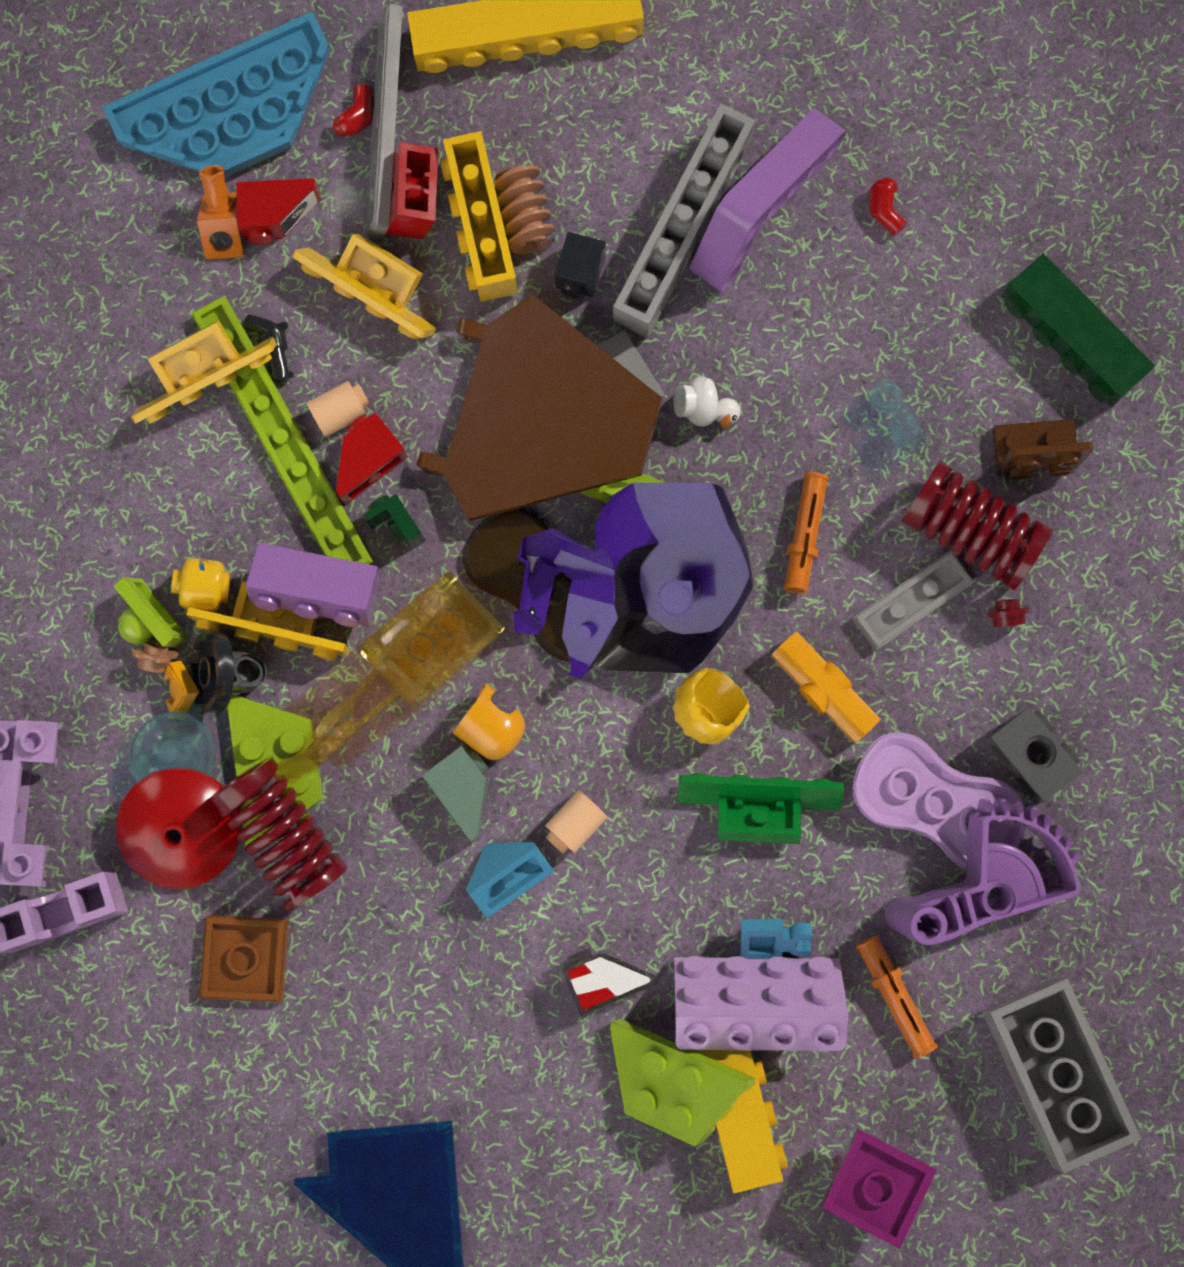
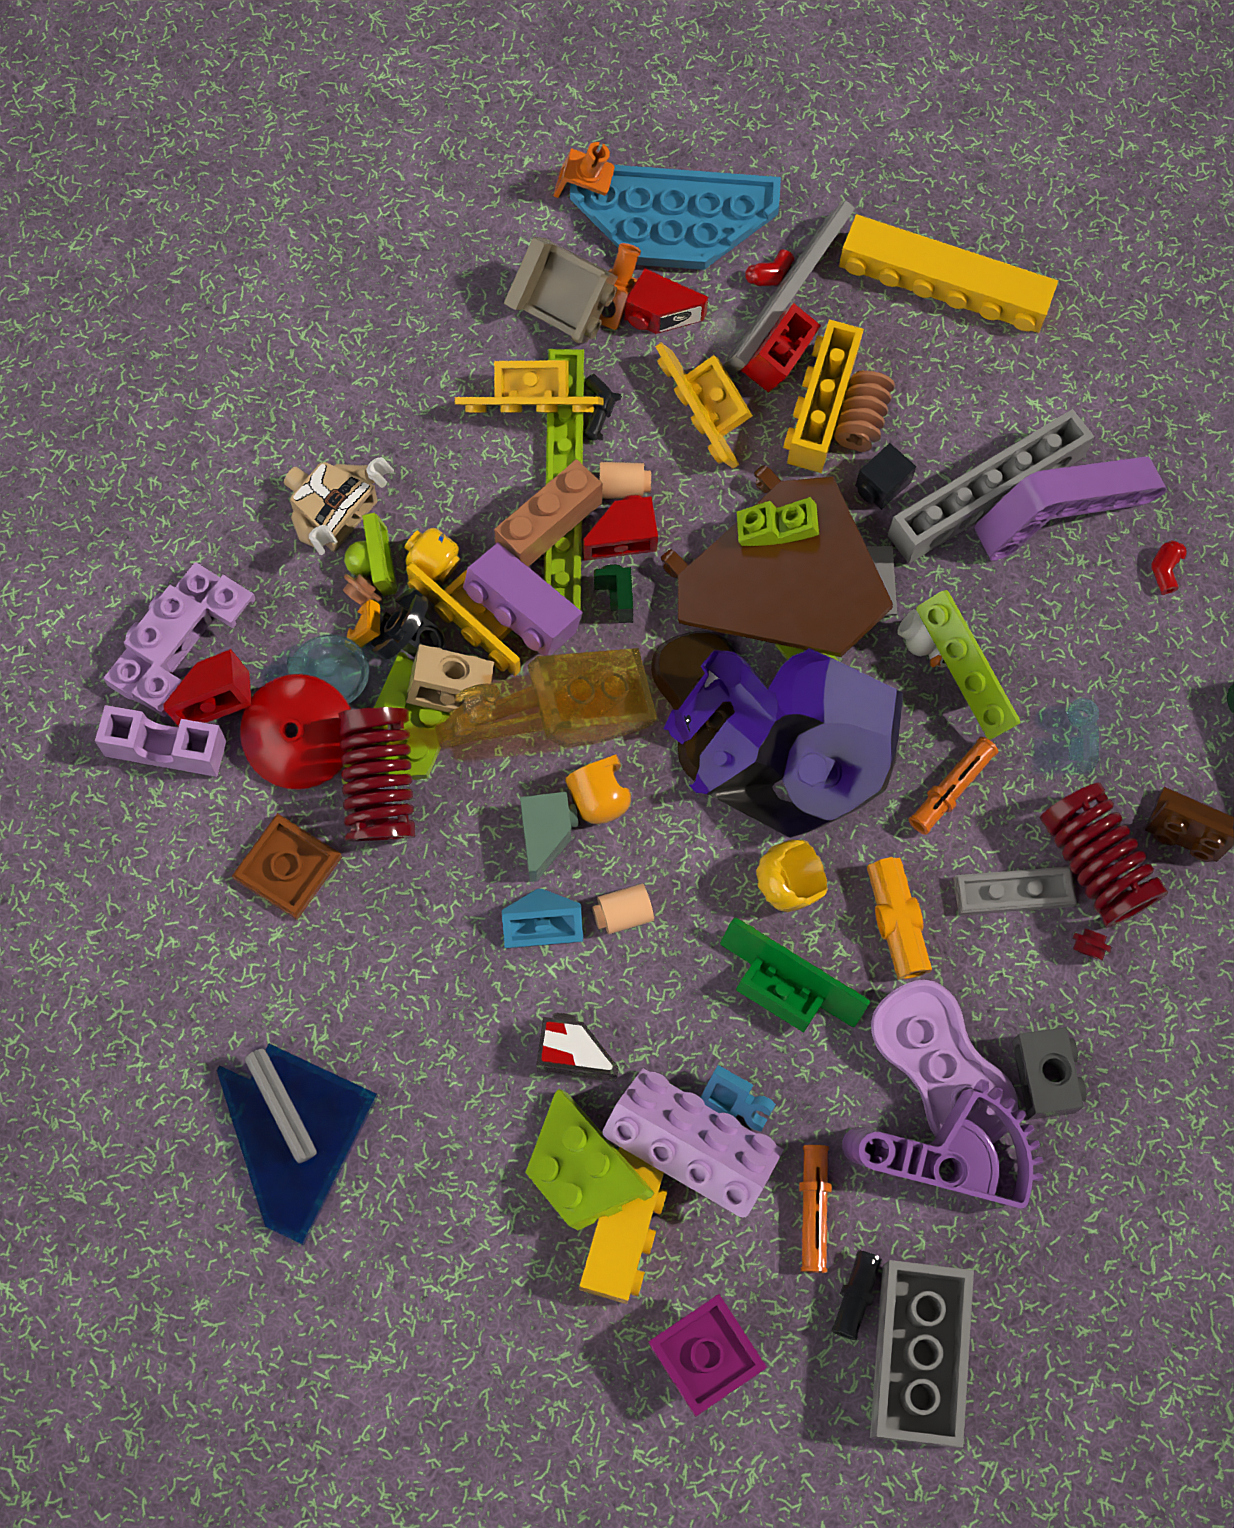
camera: 20 degrees right, 10 degrees down
none -> red slope [164,649,252,727]
none -> light grey axle [245,1049,316,1163]
none -> torso [284,457,394,555]
none -> tan brick [406,644,494,720]
none -> nougat brick [494,459,603,567]
none -> dark tan panel [503,237,618,343]
none -> orange bracket [553,142,615,198]
none -> lime slope [737,497,819,546]
none -> black pin [831,1250,883,1340]
none -> lime bracket [916,590,1020,740]

